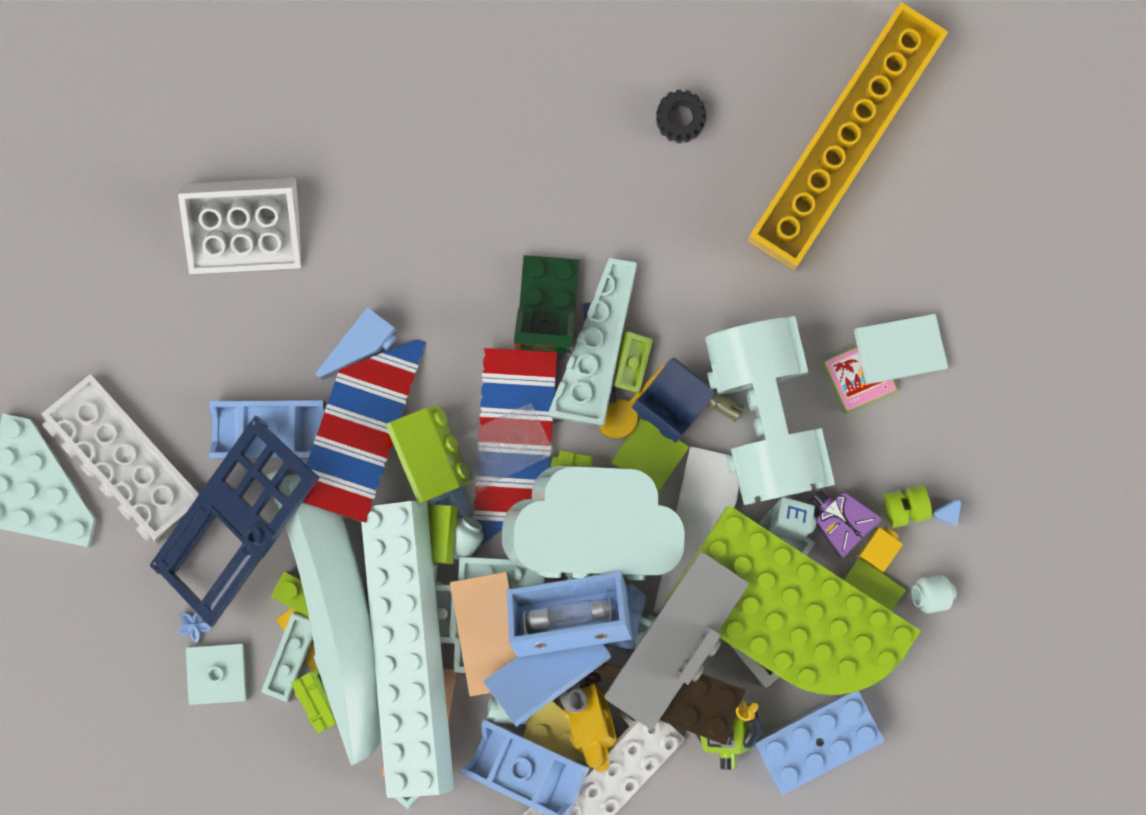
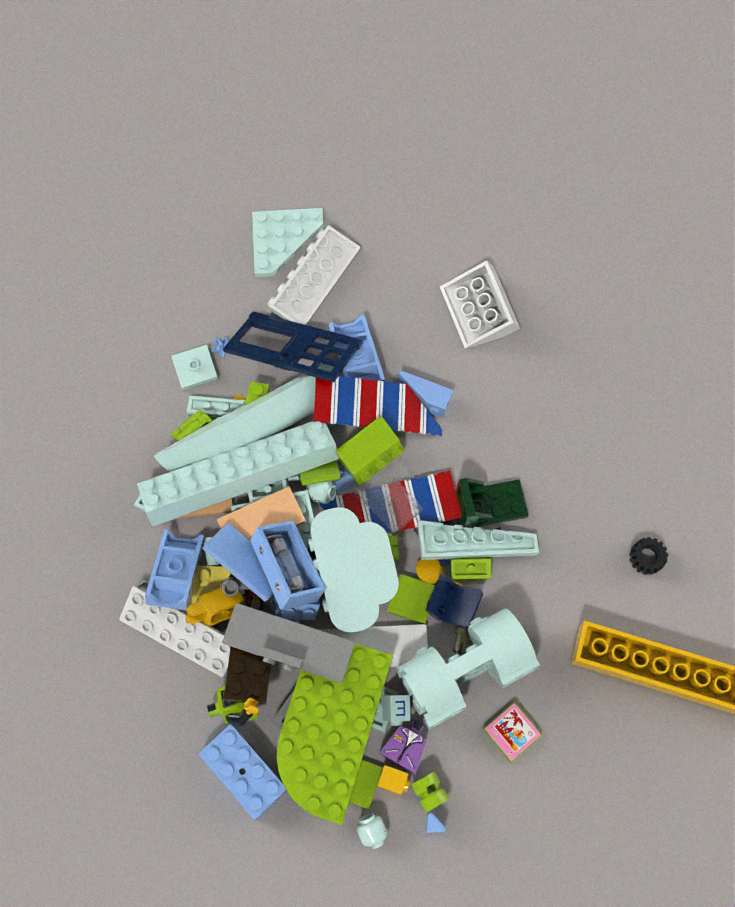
camera: 70 degrees right, 15 degrees down
light aqua tile [854,314,948,385] -> none

